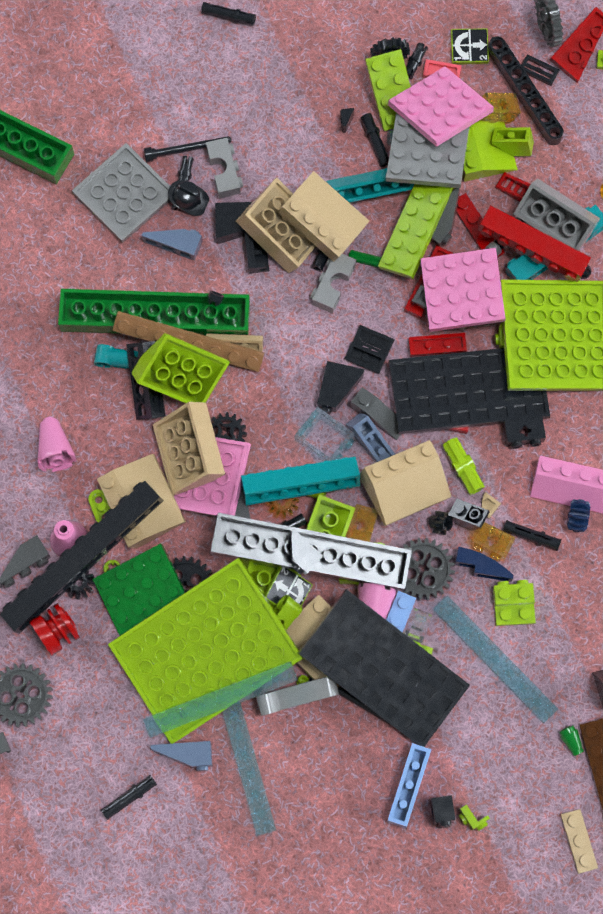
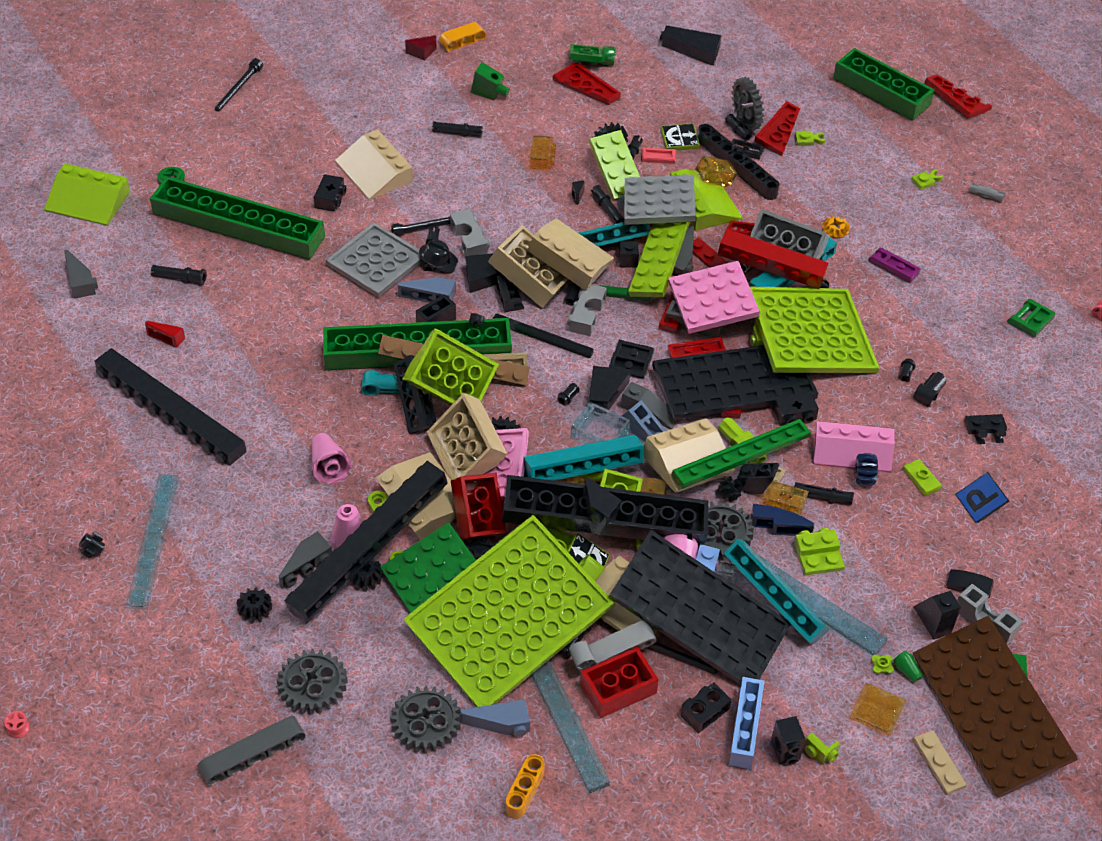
camera: 10 degrees left, 25 degrees down
red wheel [29,603,80,656] -> none
black pin [101,775,157,820] -> none
clear light blue plate [143,661,298,738] -> none
bright pink plate [388,67,493,147] -> none
lime slope [492,127,534,156] -> none
none -> black brick [314,174,347,212]
none -> tan slope [335,129,413,200]
none -> dark grey gear [390,686,461,753]
none -> black brick [416,294,456,323]
none -> red brick [450,473,507,540]
none -> black axle [493,313,594,358]
none -> light orange beam [506,754,545,819]
none -> clear yellow brick [530,135,556,171]
none -> black pin [557,383,580,406]
none -> red brick [580,647,659,718]
none -> black slope [619,241,639,268]
none -> green plate [671,419,811,489]
none -> black brick [681,682,732,734]
none -> teal brick [723,539,829,644]
none -> black pin [725,114,752,141]
none -> clear yellow plate [850,682,906,736]
none -> lime plate [871,655,894,674]

